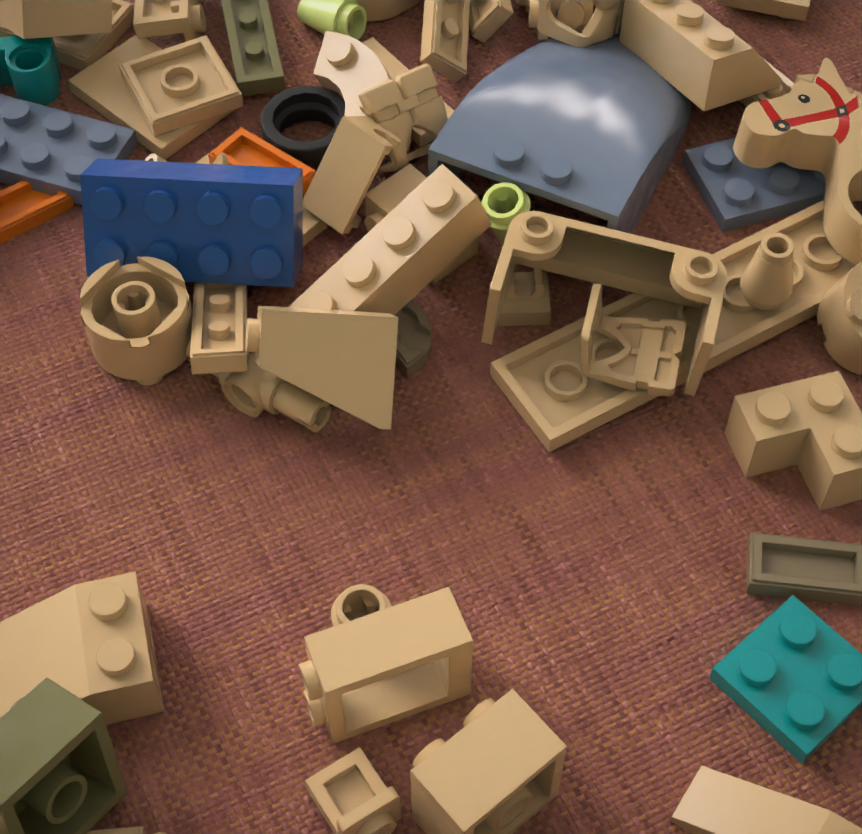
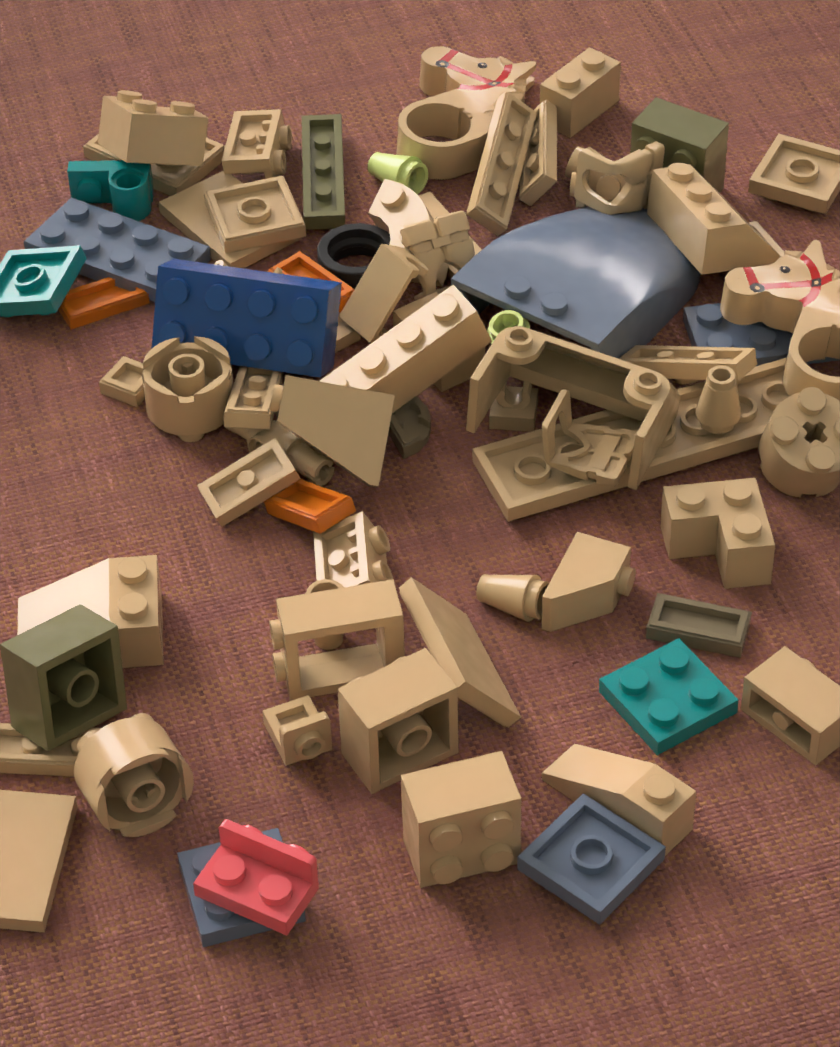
camera: 10 degrees right, 10 degrees down
none -> tan tile [99,356,145,407]
none -> tan plate [197,437,301,527]
none -> orange tile [264,479,356,534]
none -> tan bracket [313,511,393,587]
none -> tan tile [399,577,521,728]
none -> tan cone [476,574,549,622]
none -> tan slope [542,532,636,632]
none -> tan plate [619,345,757,384]

